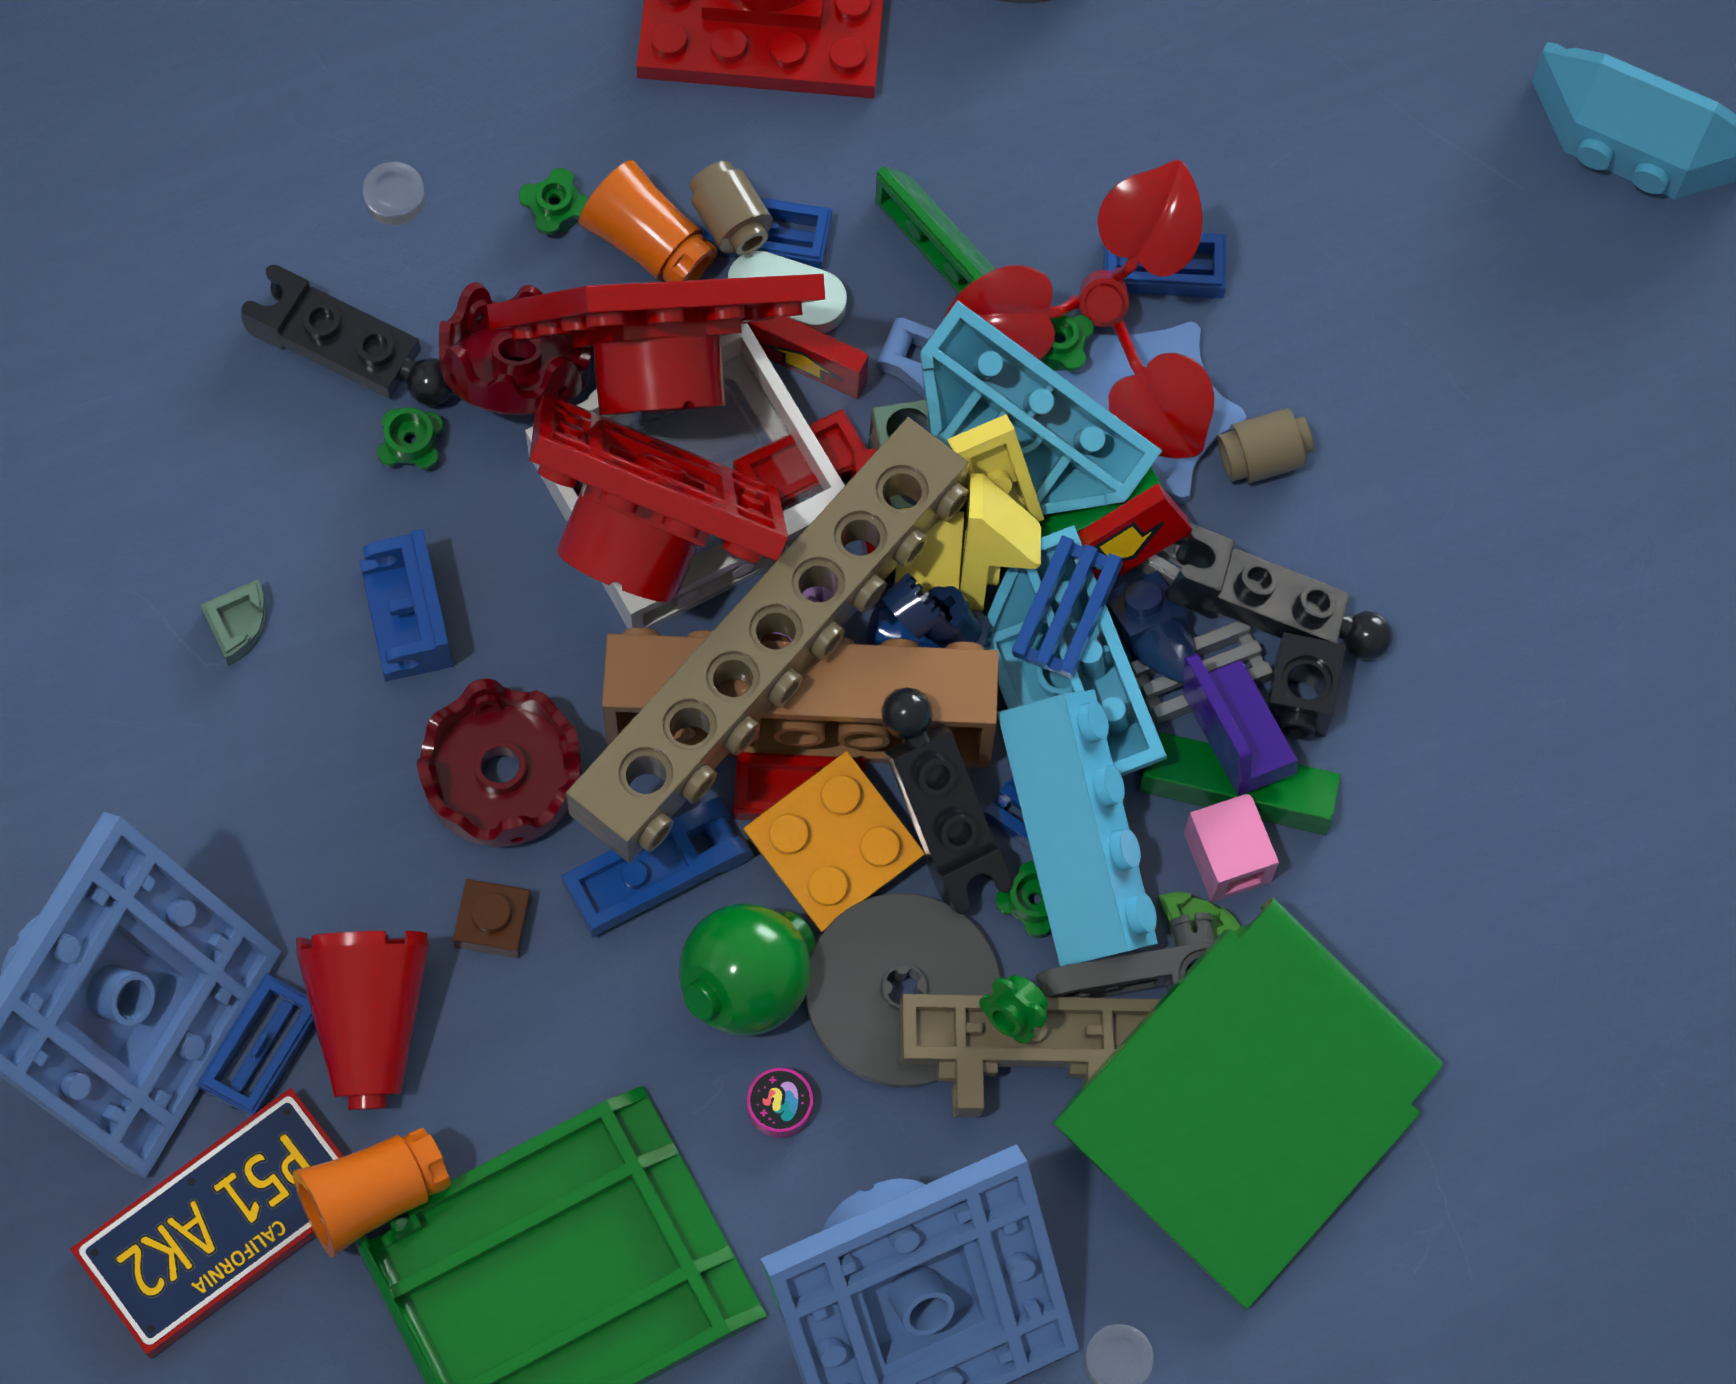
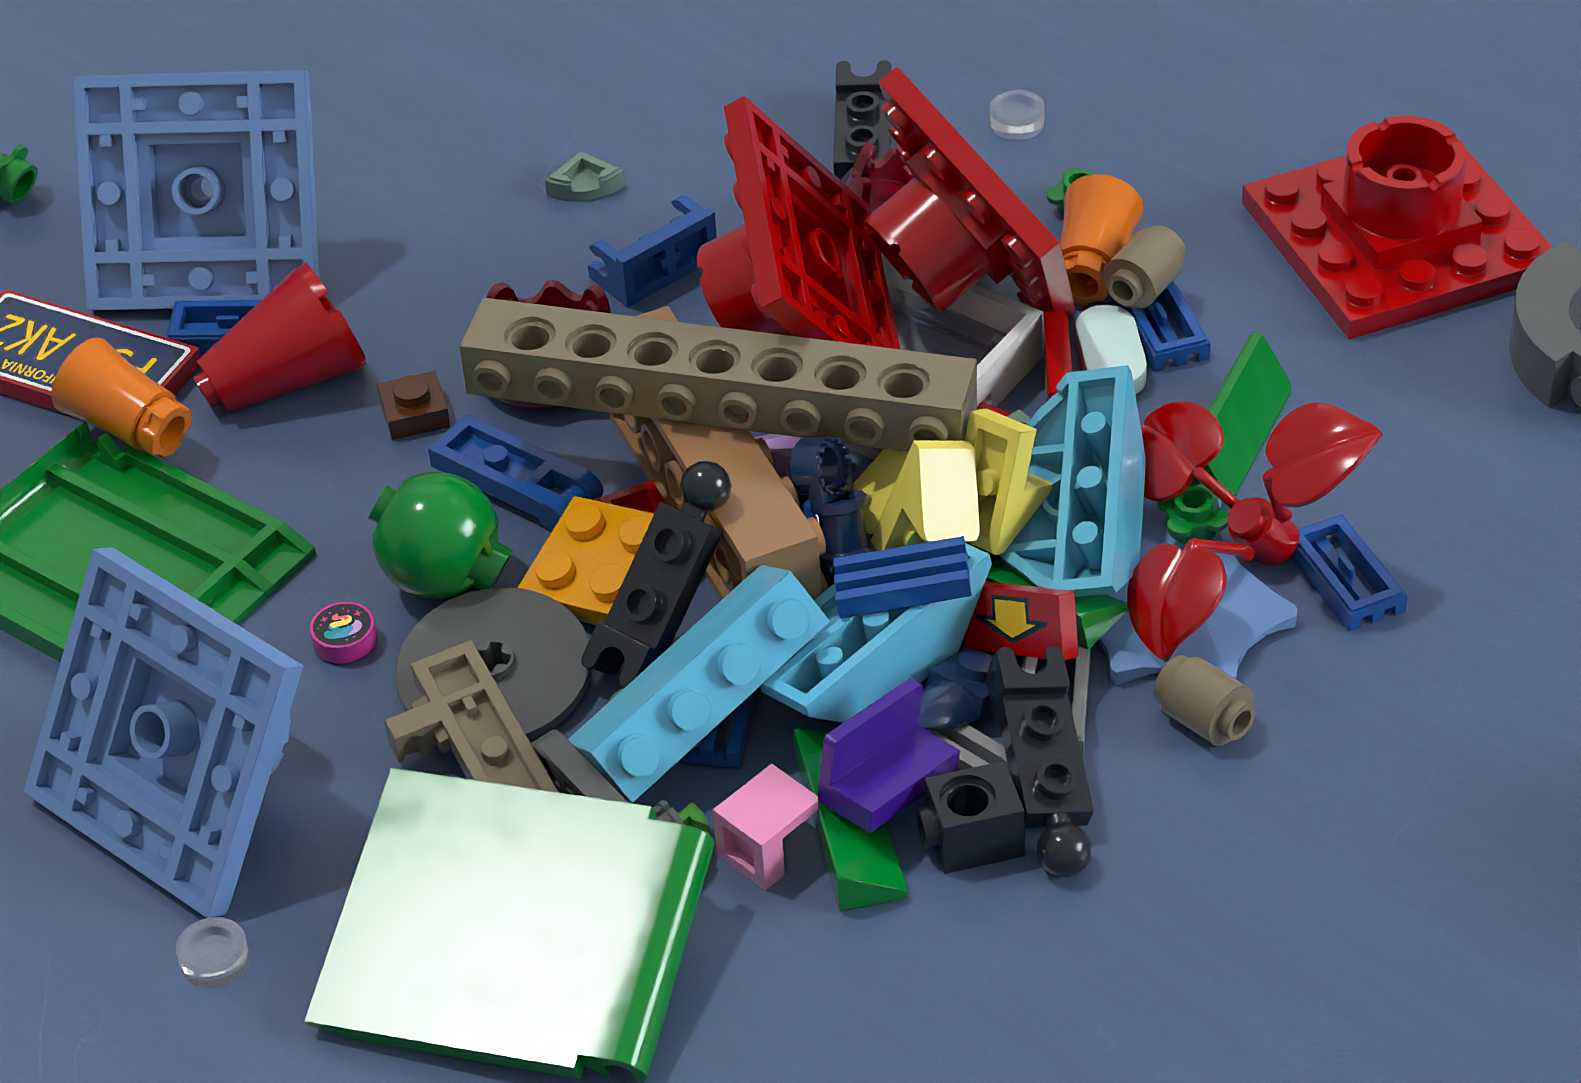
camera: 70 degrees right, 25 degrees down
green plate [979,975,1048,1044] -> none

